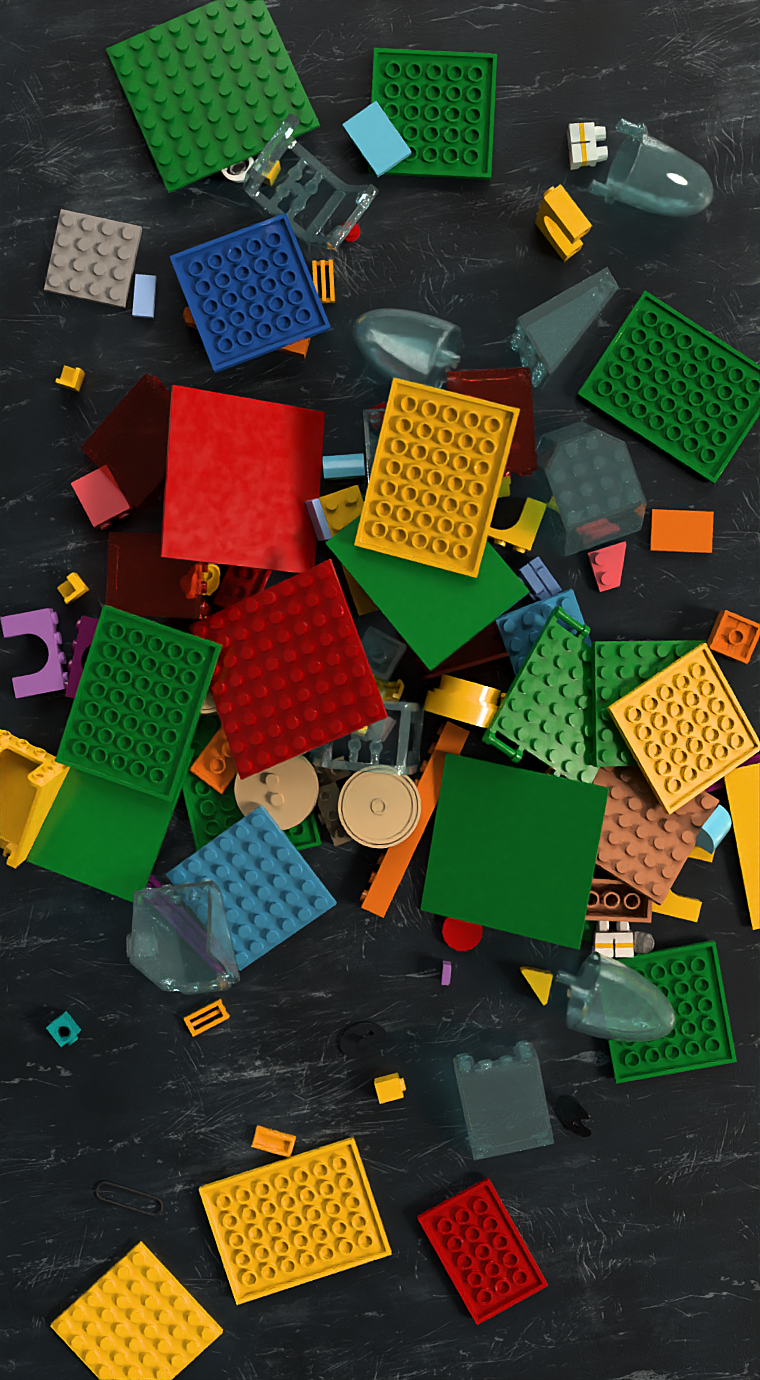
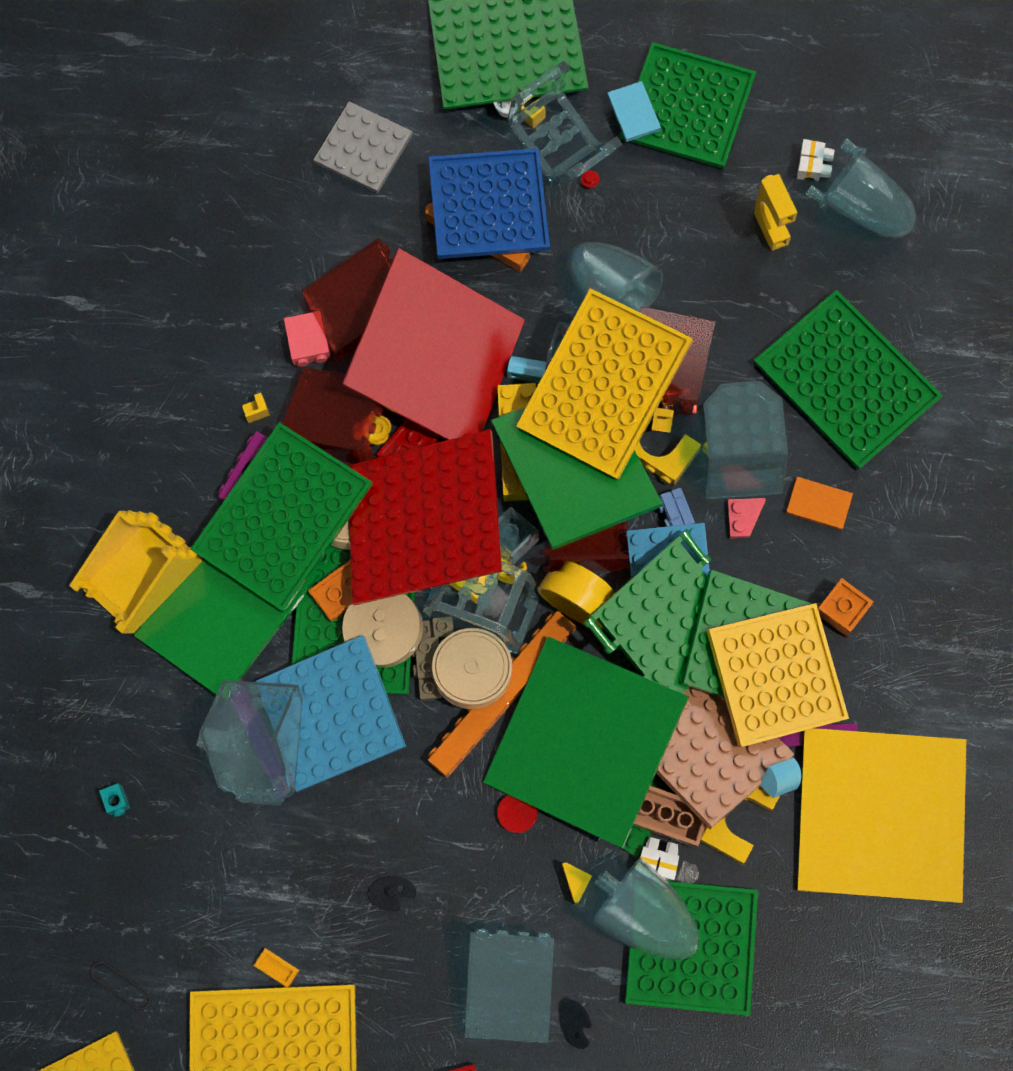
camera: 25 degrees right, 15 degrees down
medium lavender arch [0,608,69,698] -> none
yellow panel [55,365,85,392] -> none
light blue tile [132,274,157,318] -> none
light orange tile [184,998,230,1037] -> none
light blue tile [305,499,332,541] -> none
light orange tile [312,260,335,303] -> none
yellow brick [374,1072,406,1104] -> none
medium lavender tile [441,960,451,985] -> none
clear light blue windscreen [509,267,619,390] -> none

